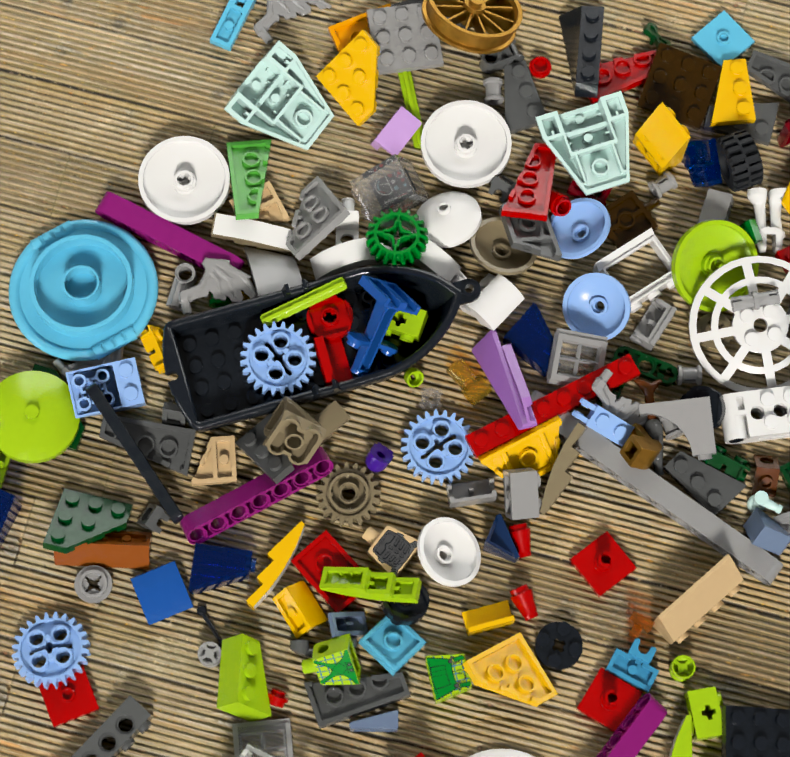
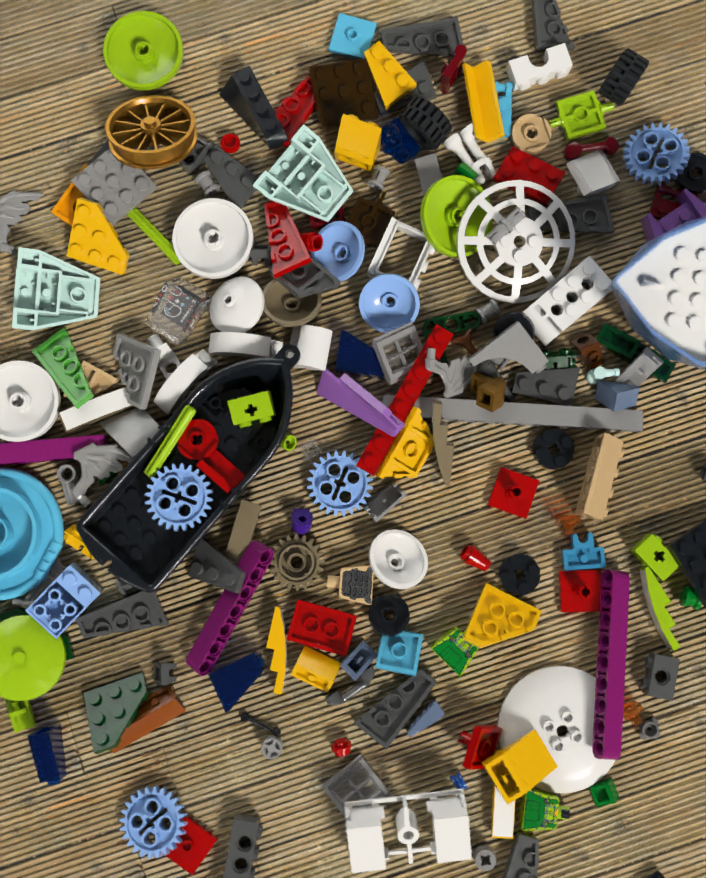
camera: 30 degrees left, 10 degrees up
light grey gear [74,565,112,603] -> none
black beam [85,382,184,525] -> none
blue slope [130,560,193,625] -> none
tan wing [191,435,238,486] -> none
lime wedge [217,633,272,722] -> none
dark tan piece [262,396,327,465] -> none
lime torso [302,634,361,685] -> none
lime slope [319,567,422,603] -> none
blue piece [346,275,421,376] -> none
green gear [366,207,428,266] -> none
lavender panel [370,106,422,157] -> none
clear yellow piece [446,358,492,406] -> none
yellow panel [461,600,515,636] -> none
dark blue slope [483,513,520,563] -> none
light grey brick [503,467,542,520] -> none
red cone [509,523,532,558] -> none
light blue hinge [571,398,635,447] -> none
light grey hinge [629,298,677,352] -> none
dark green piece [643,23,671,48] -> none
lime wheel [669,655,696,682] -> none
none -> black plate [532,429,574,470]

